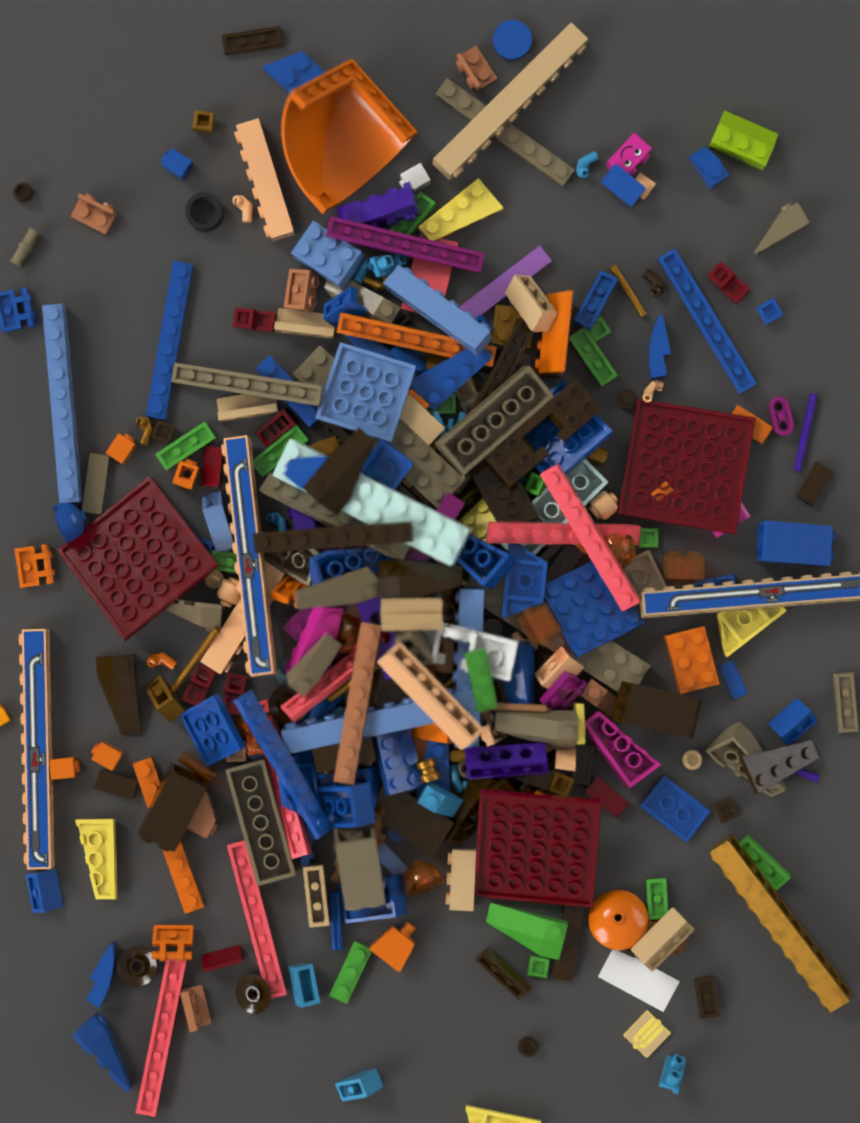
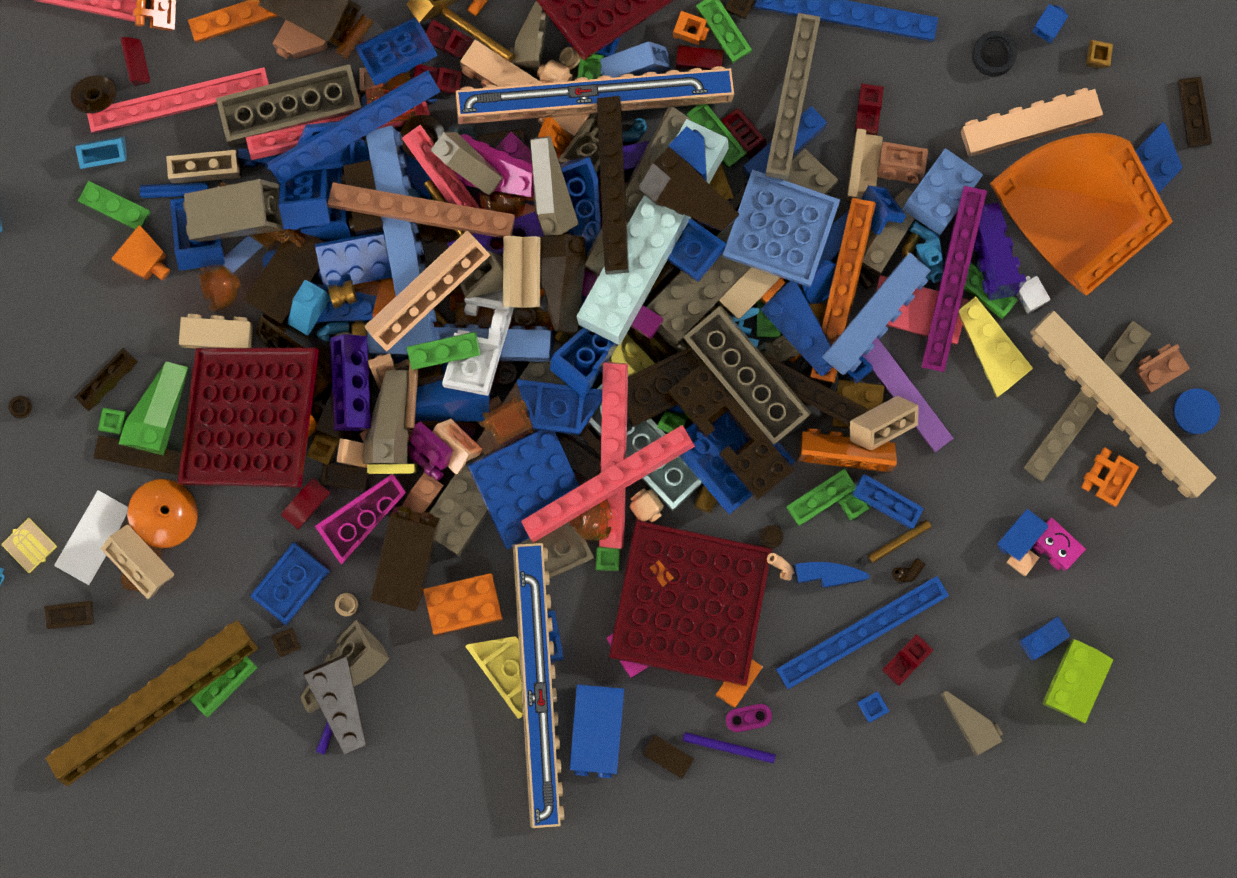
camera: 90 degrees right, 5 degrees down
nougat bracket [180,985,211,1032] -> none
tan panel [217,394,279,422] -> none
light nougat arm [232,195,253,223] -> none
dark azure arm [576,151,599,178] -> none
bright green plate [646,878,668,920] -> none
clear orange brick [662,551,705,580] -> none
blue sticker [719,660,748,699] -> none
blue panel [768,699,818,745] -> none
dark tan tile [833,672,859,733] -> none
none -> orange plate [1081,447,1139,507]

